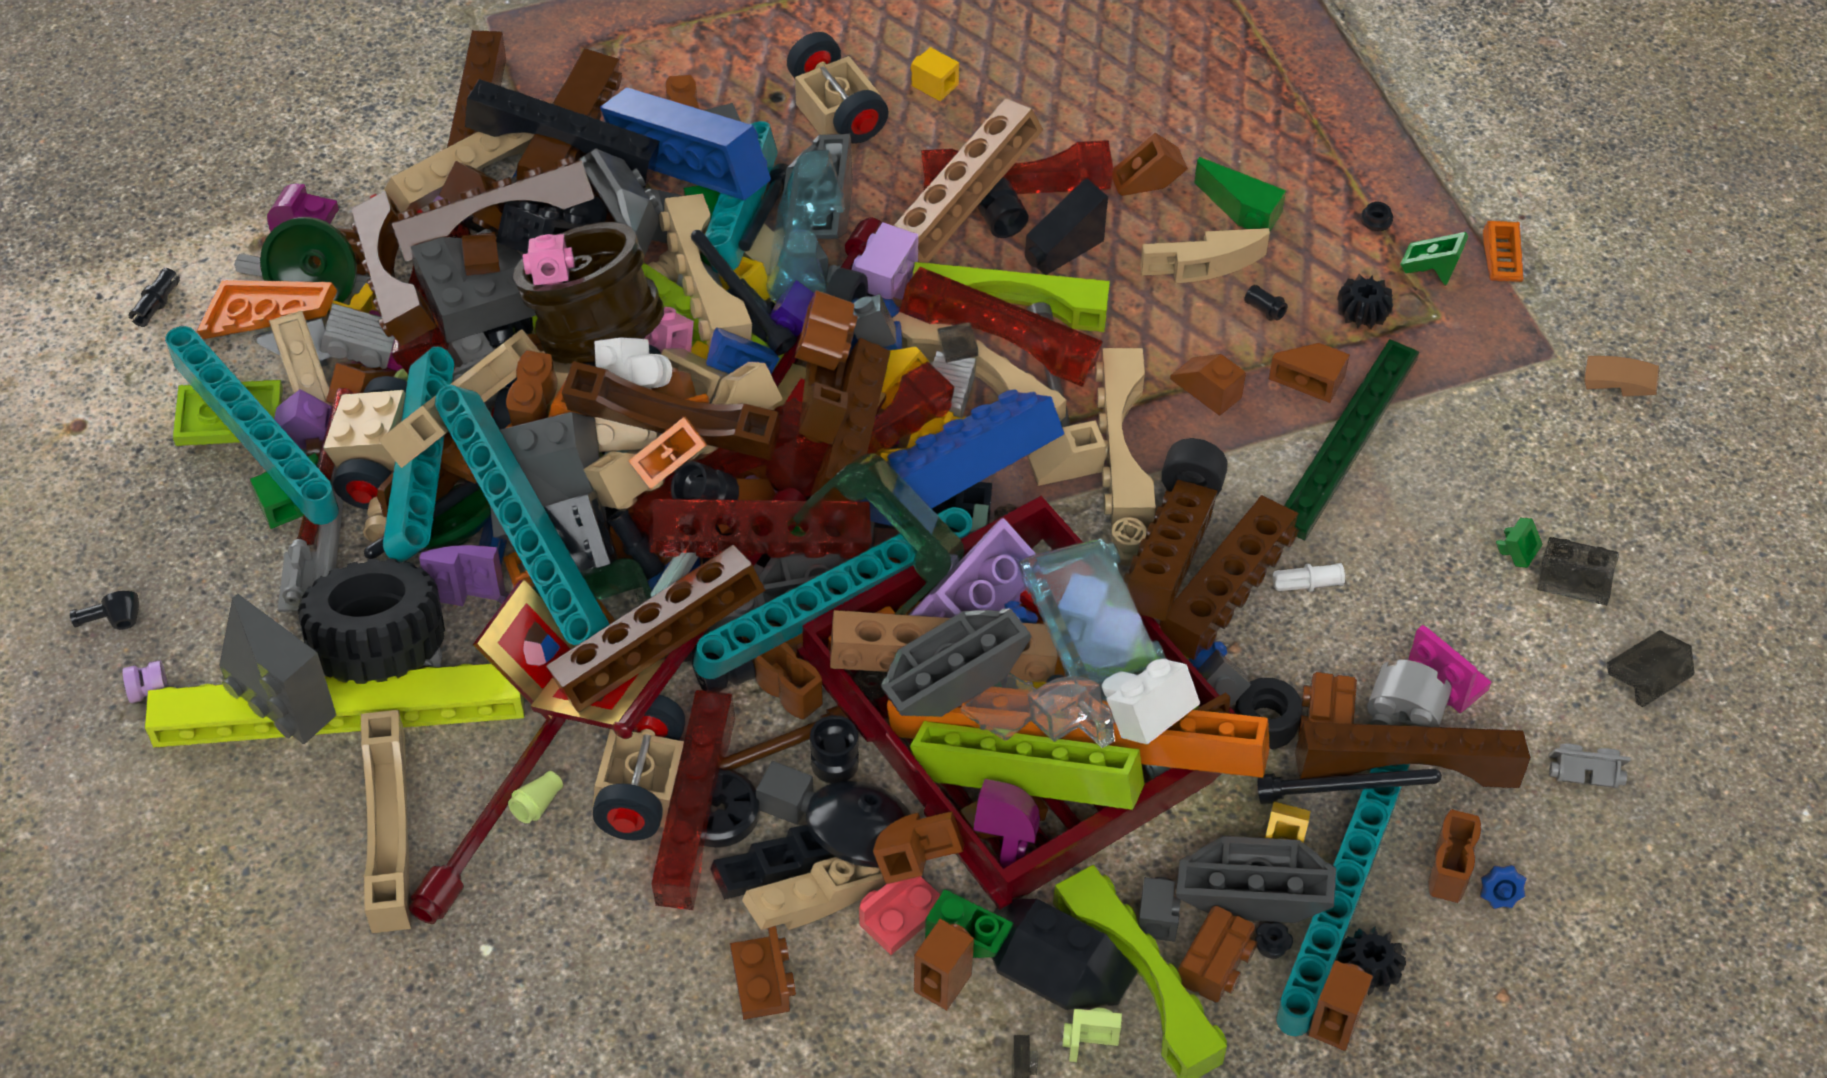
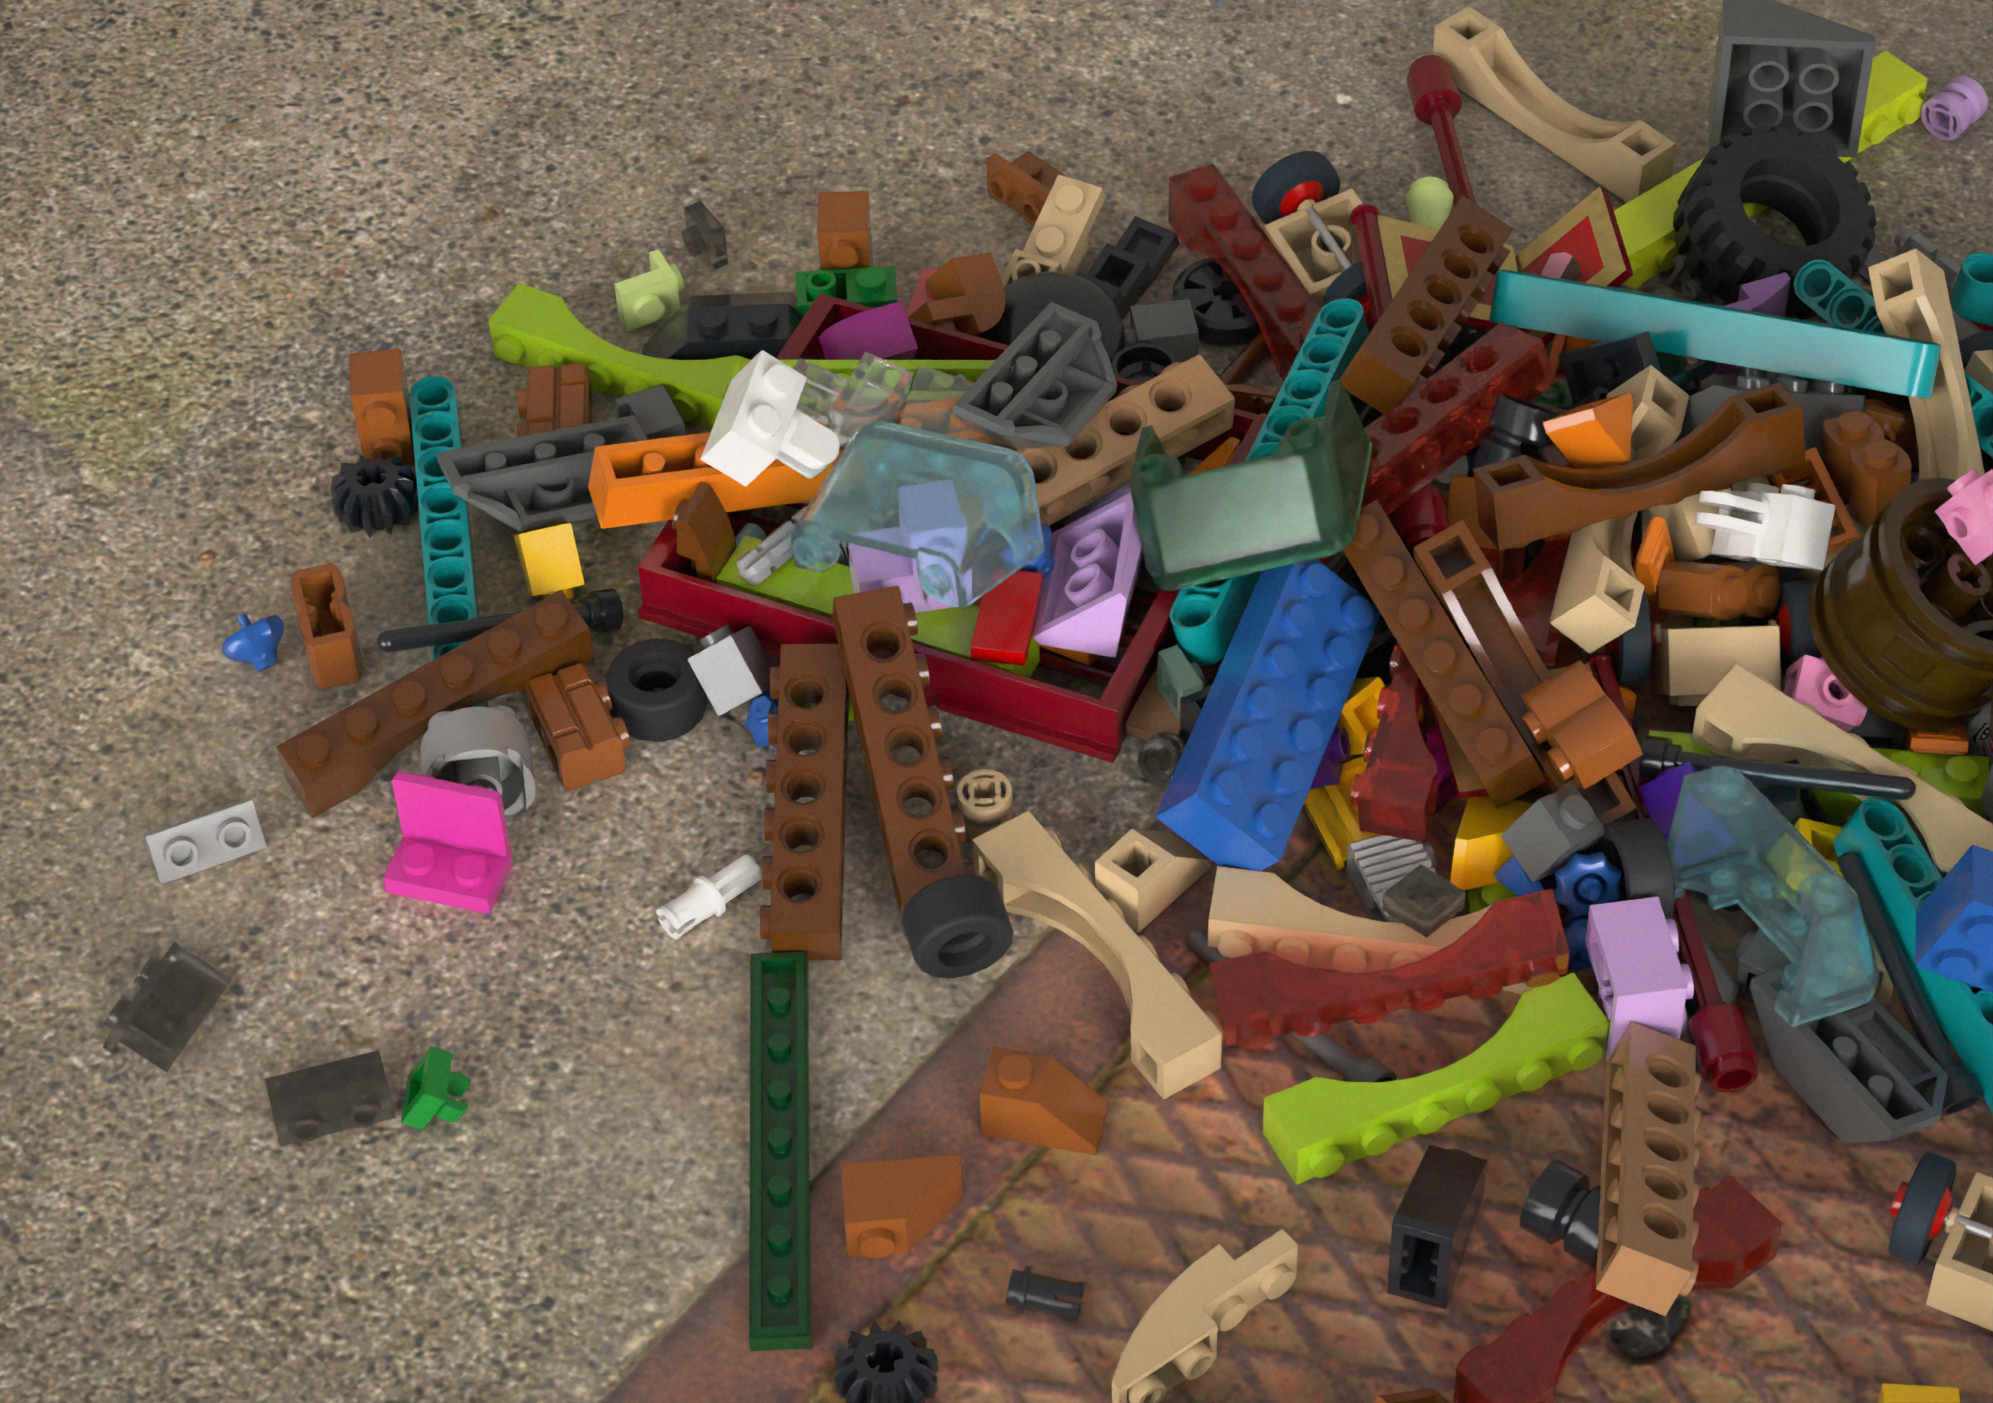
camera: 150 degrees right, 5 degrees down
blue slope [706,327,780,374] -> none

